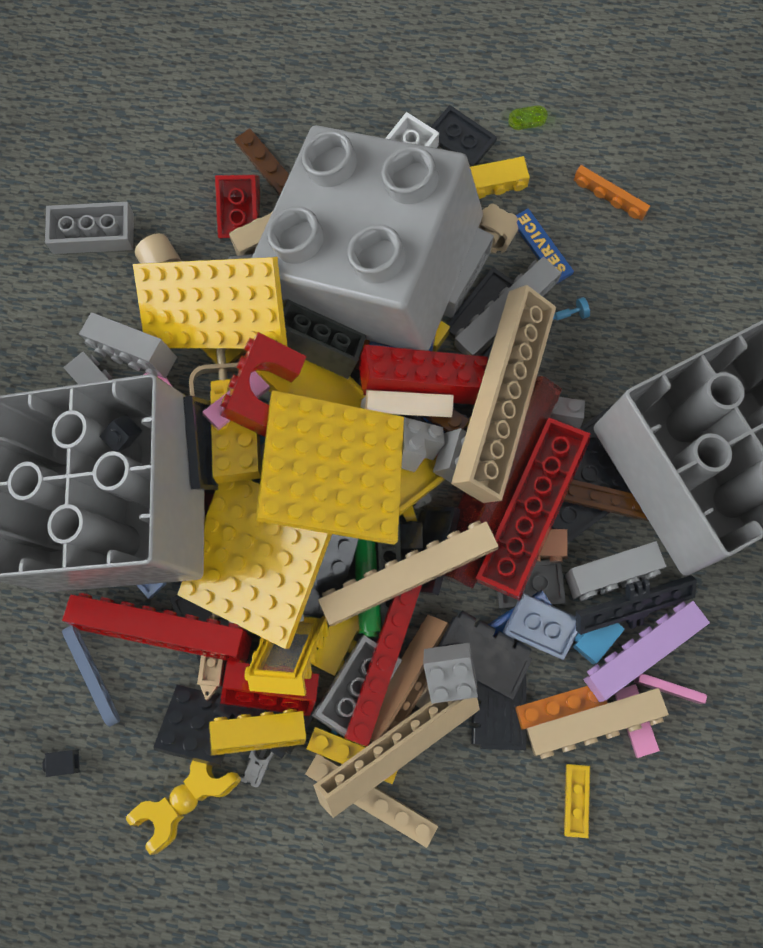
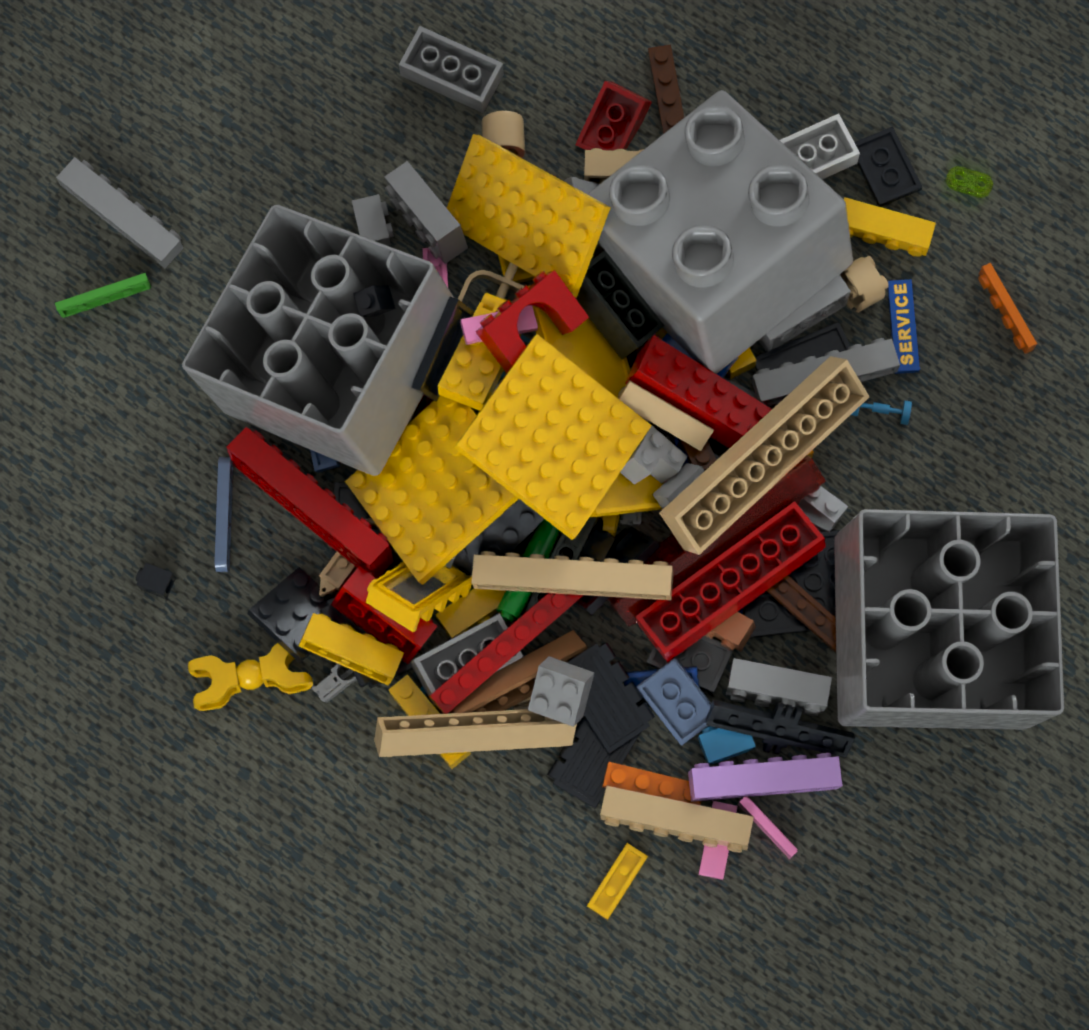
camera: 30 degrees right, 0 degrees up
tan brick [305,754,438,848] -> none

